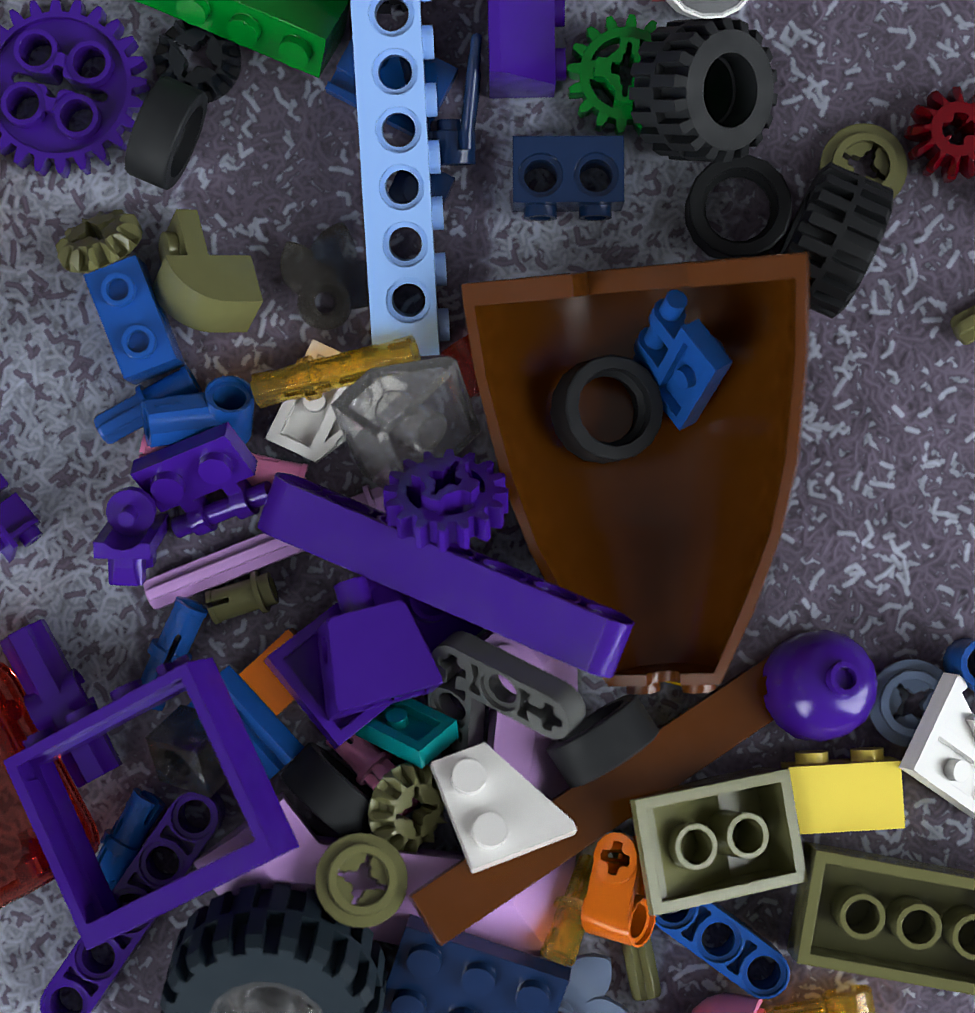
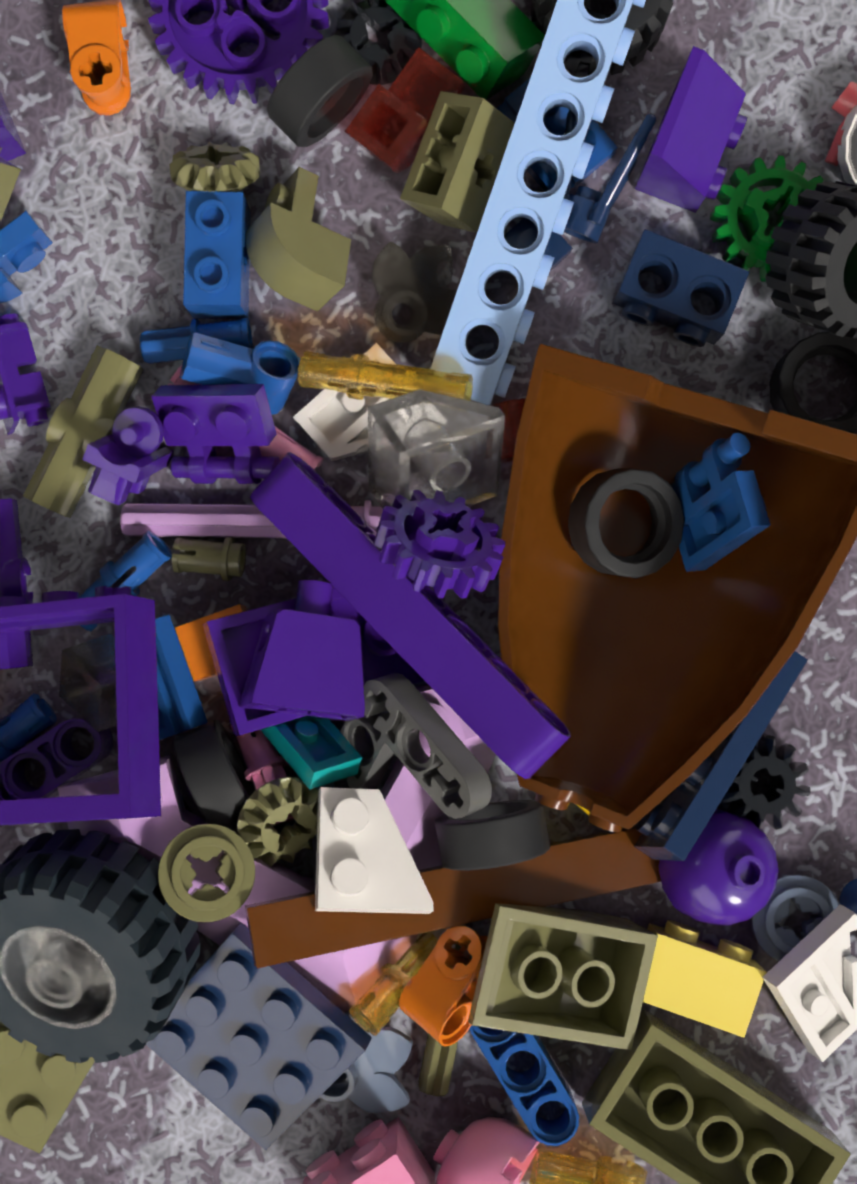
camera: 20 degrees right, 0 degrees up
none -> olive piece [23,345,143,518]
none -> clear red brick [345,47,465,173]
none -> olive brick [400,91,515,233]
none -> dark blue plate [634,651,808,861]
none -> black gear [720,734,811,830]

